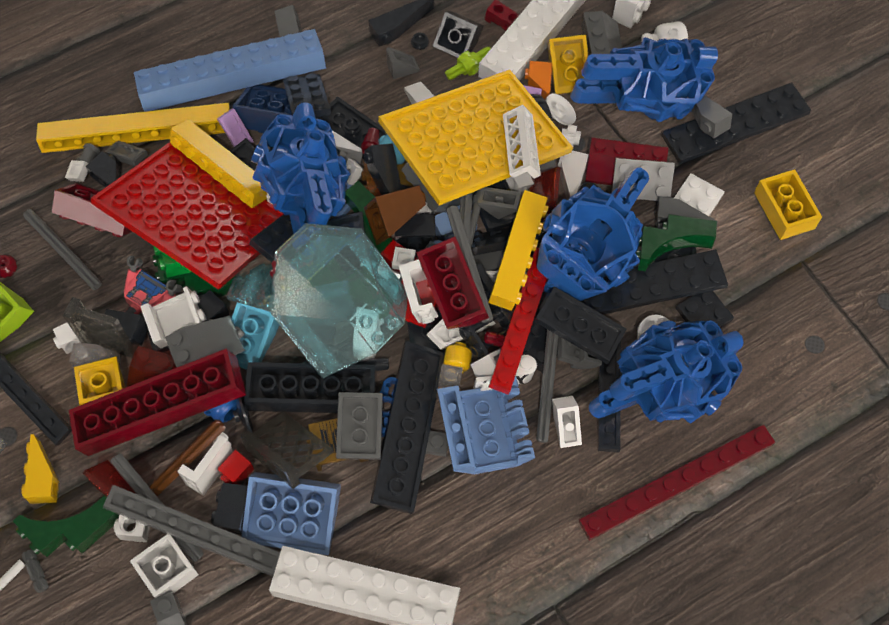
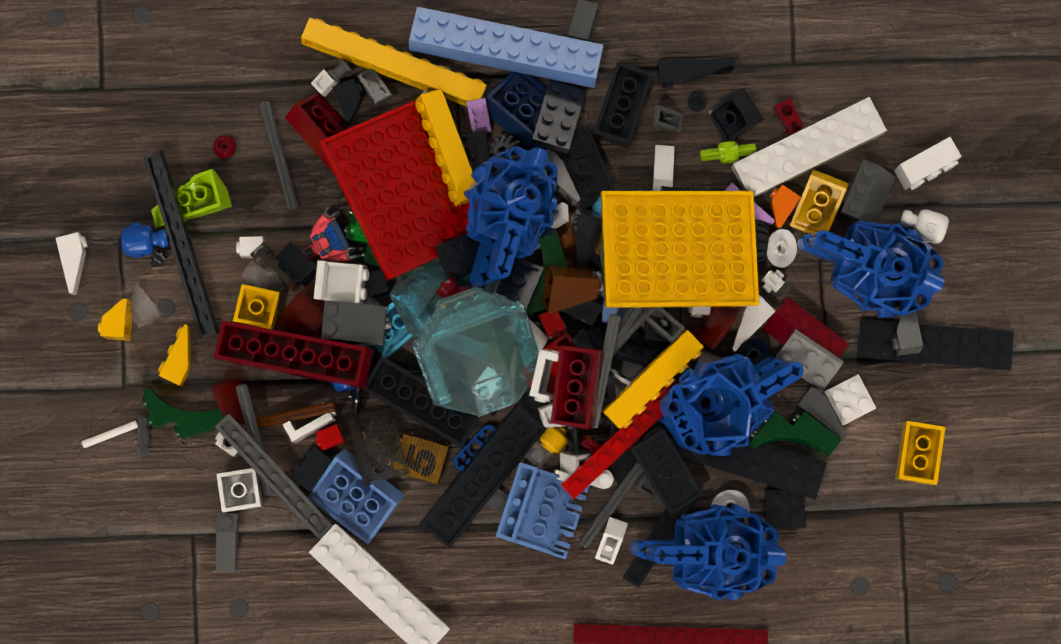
camera: 30 degrees right, 20 degrees up
dark grey plate [336,392,383,460] -> none
dark red cone [361,128,380,154] -> none
white plate [392,247,416,270] -> none
white fence [503,105,541,178] -> none
none -> black brick [593,61,653,149]

